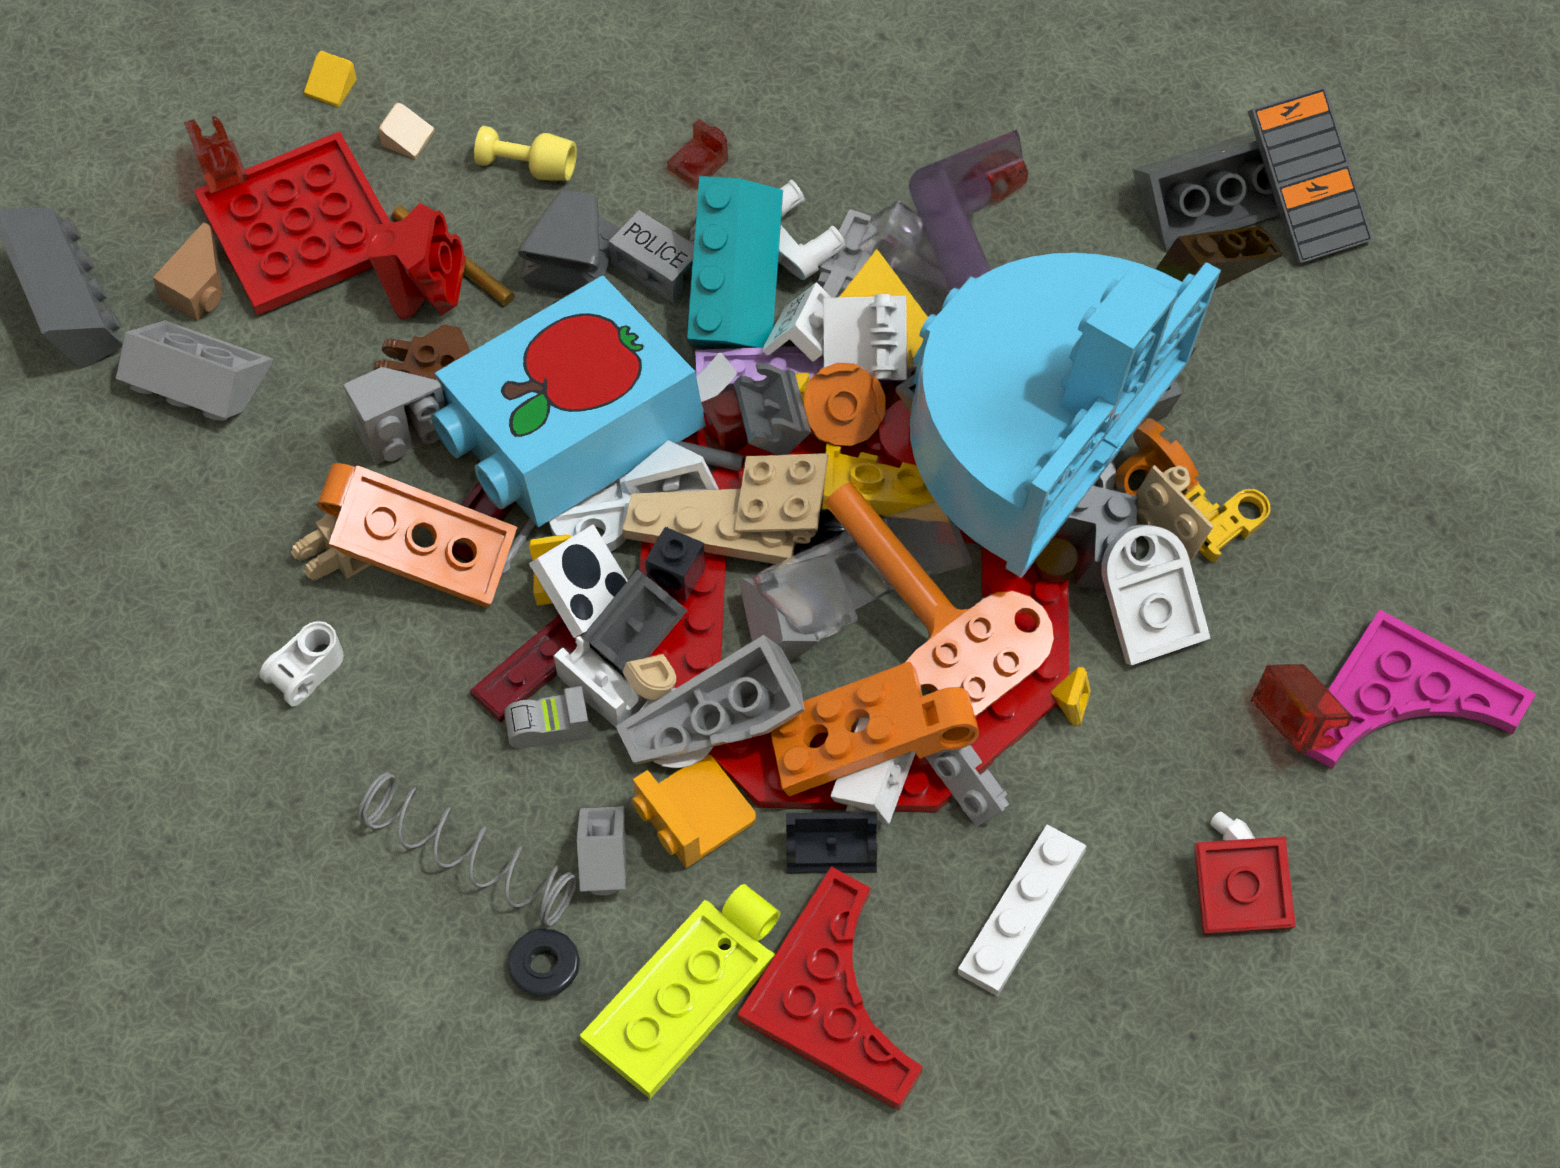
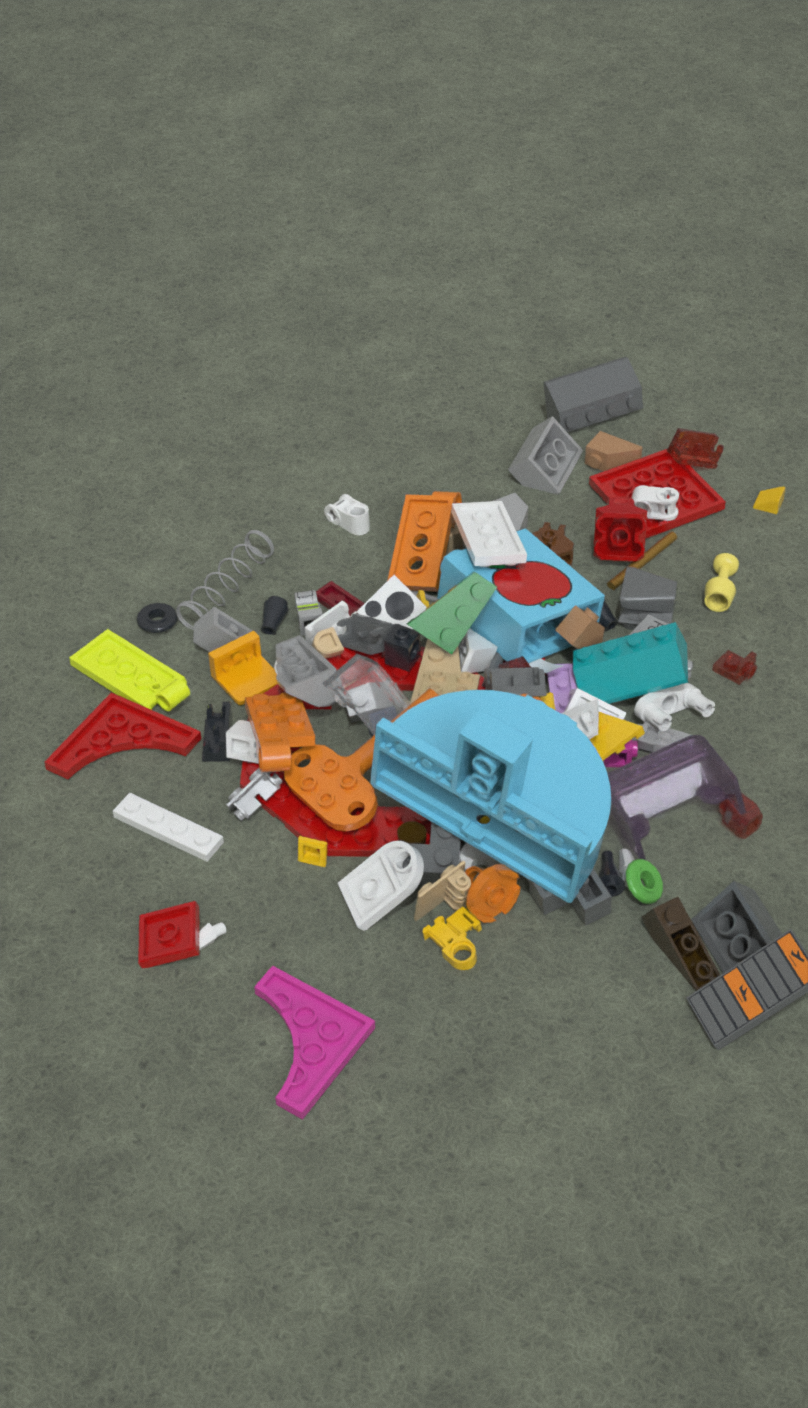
camera: 90 degrees right, 15 degrees down
slope [379,102,435,160] -> none
clear red hinge [1251,664,1353,754] -> none
none -> black cone [261,596,289,635]
none -> wing [406,571,497,654]
none -> white plate [451,501,527,567]
none -> medium nougat slope [555,605,605,649]
none -> white piece [632,485,679,521]

